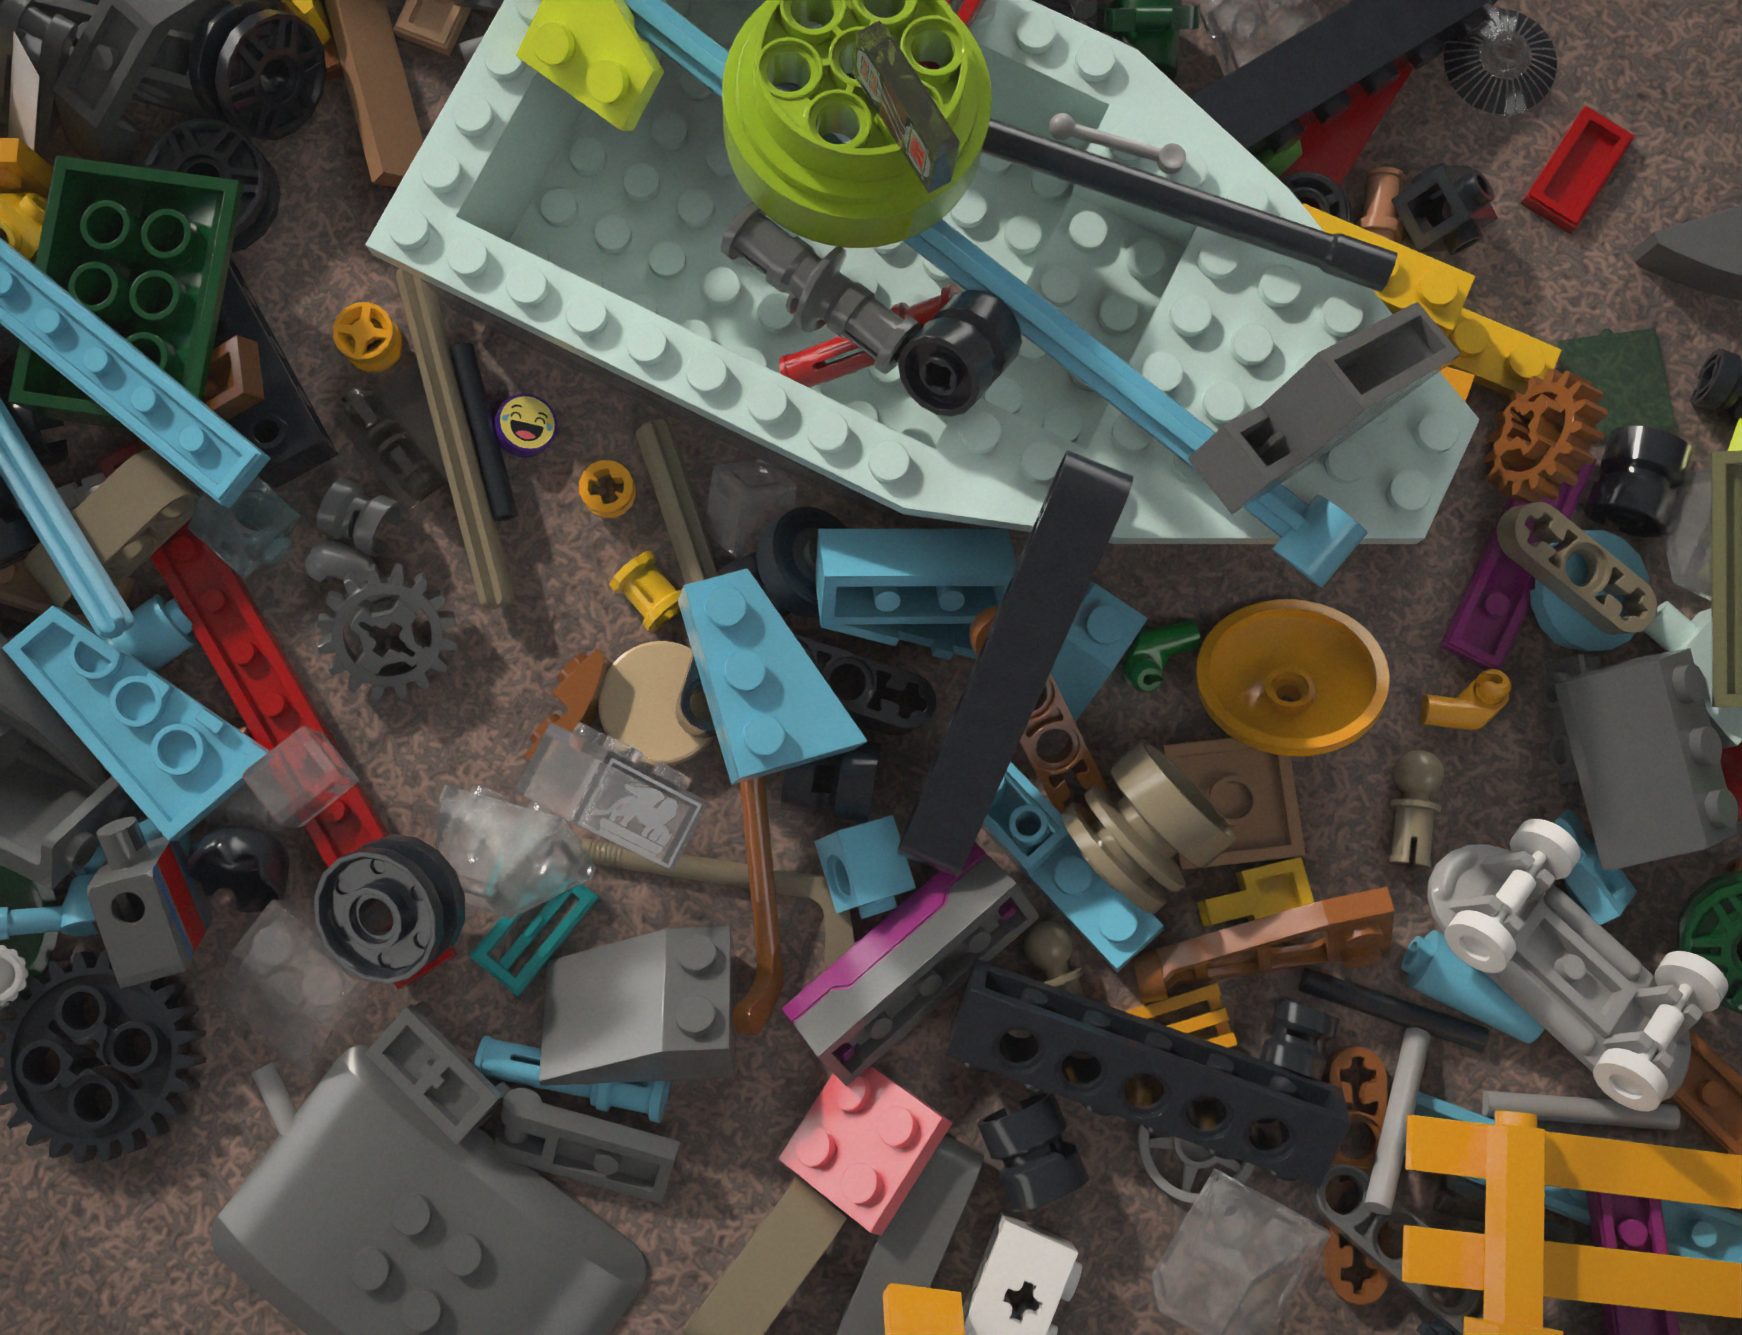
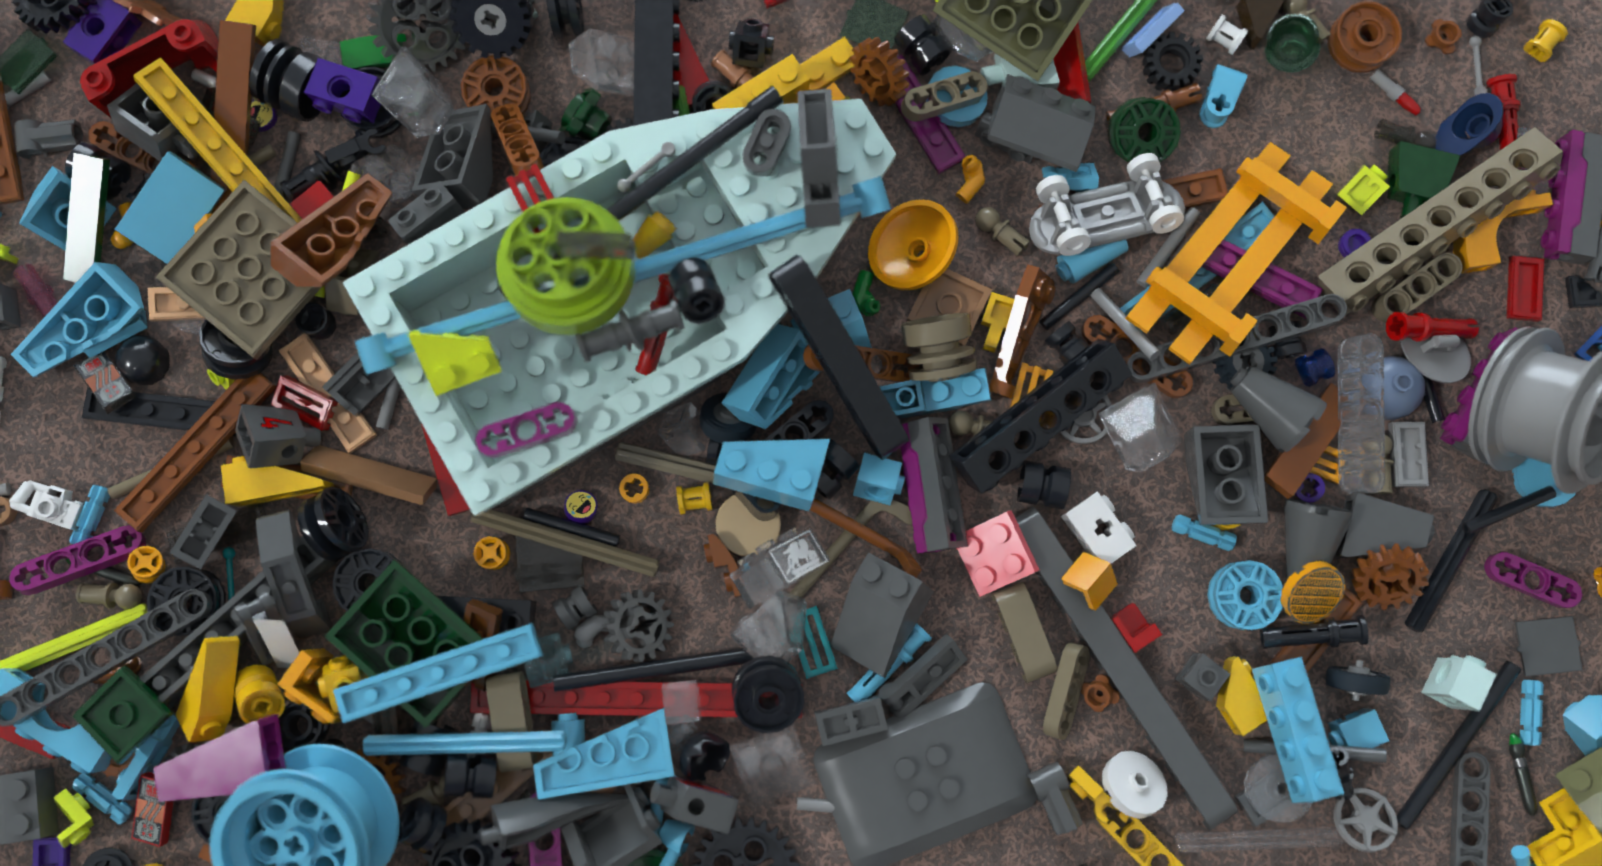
camera: 55 degrees left, 0 degrees up
none -> magenta beam [476,402,577,458]
none -> black piece [553,647,753,692]
none -> yellow cone [630,210,677,259]
none -> dark grey plate [743,109,791,177]

